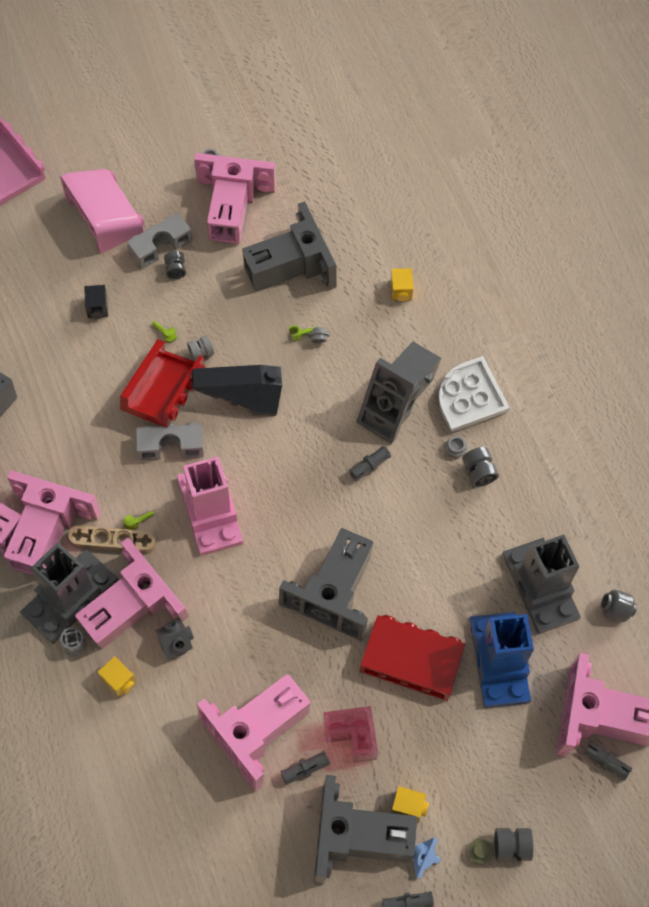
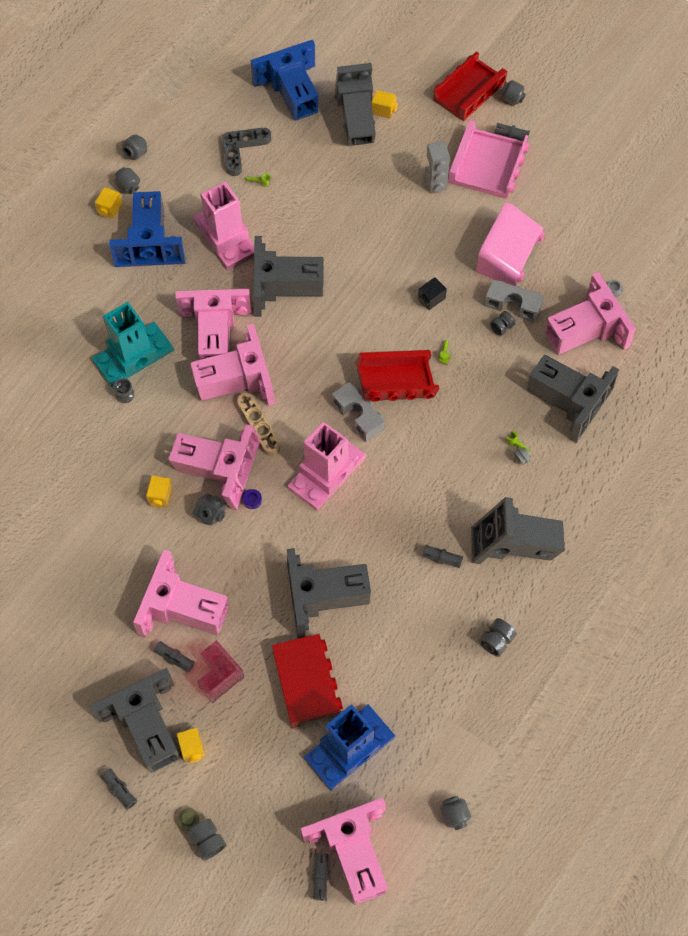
camera: 60 degrees right, 0 degrees up
dark grey brick [20,543,119,644] -> none
light grey wheel [60,627,86,656] -> none
lime hand [123,510,154,530] -> none
light grey wheel [187,335,214,362] -> none
black wedge [192,365,282,416] -> none
yellow brick [390,268,414,302] -> none
light blue piece [412,838,441,878] -> none
white plate [438,356,510,433] -> none
light grey plate [445,436,467,457] -> none
dark grey brick [502,534,581,635] -> none
none -> dark purple tile [242,489,262,509]

